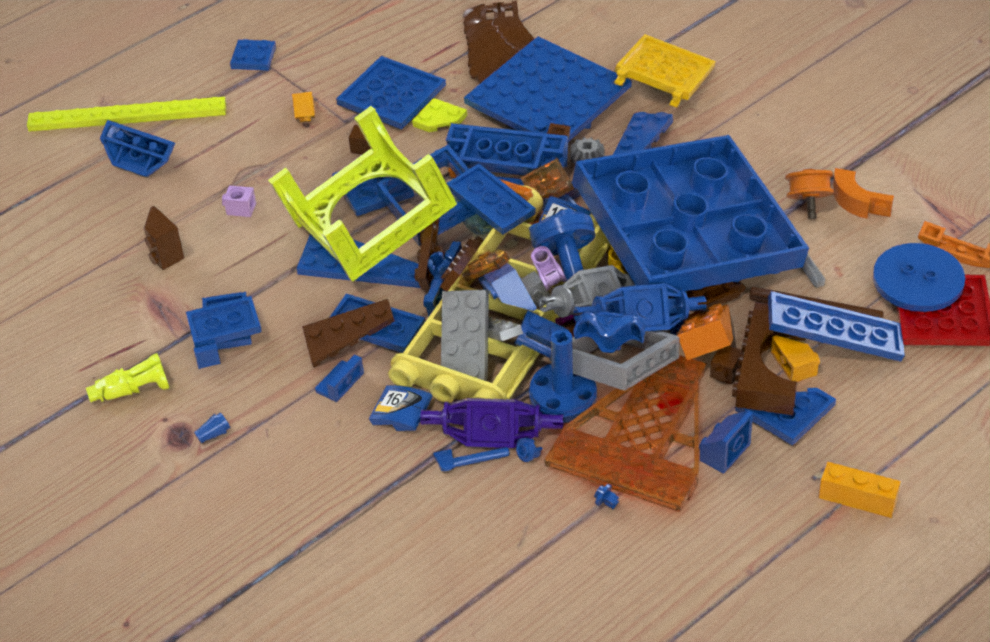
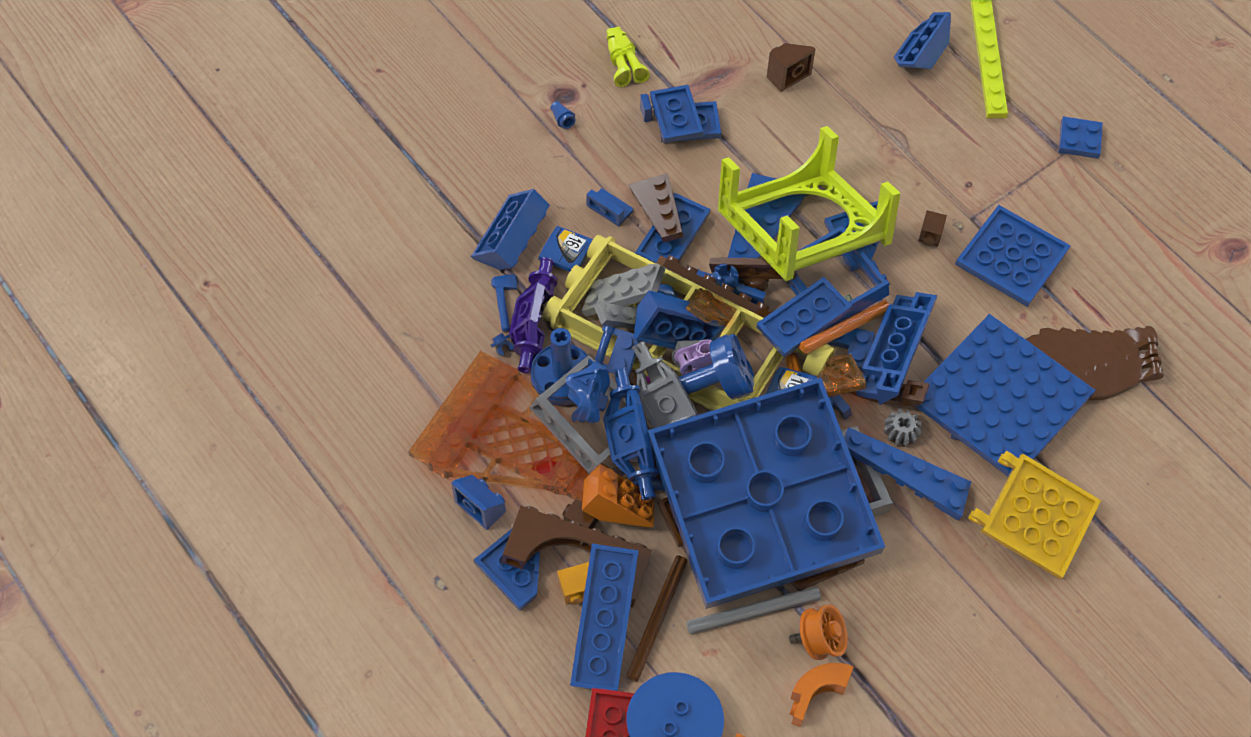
camera: 90 degrees right, 15 degrees up
lavender brick [222,185,256,217] -> none
light orange slope [292,92,316,122] -> none
neon yellow plate [412,98,468,133] -> none
blue plate [594,484,619,510] -> none
light orange brick [819,461,901,518] -> none
none -> blue slope [471,189,550,270]

